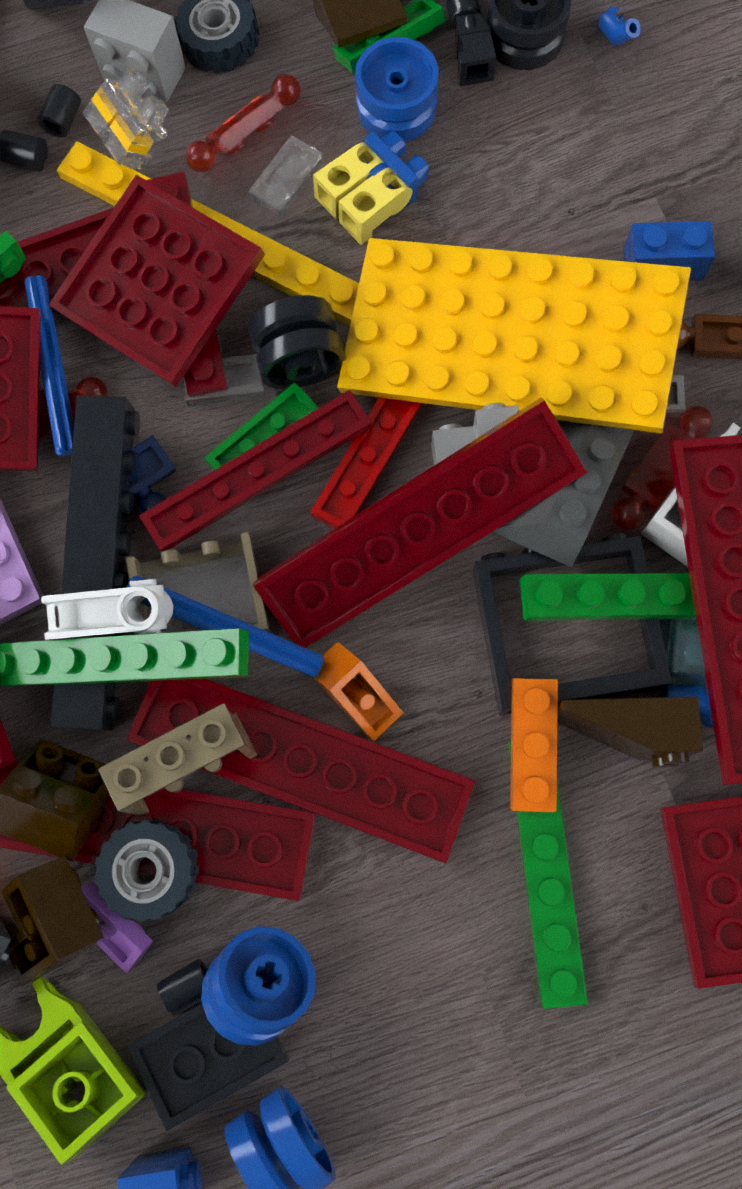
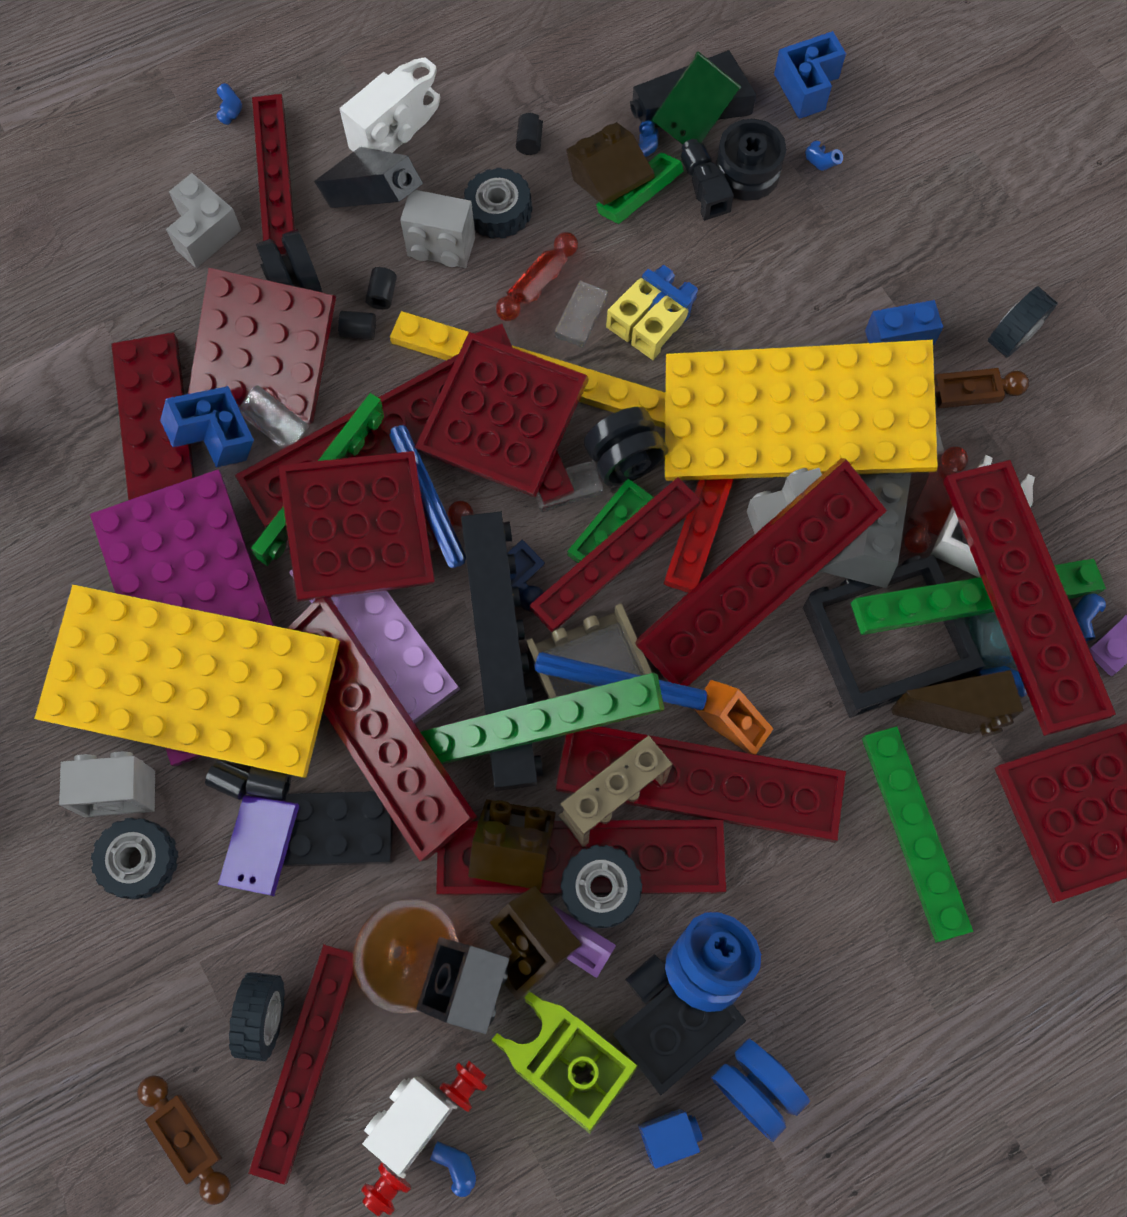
camera: 15 degrees left, 5 degrees down
white piece [41,579,173,640] -> none
clear hips [82,68,169,170] -> none
blue wheel [355,37,439,142] -> none
orange plate [510,678,558,812] -> none

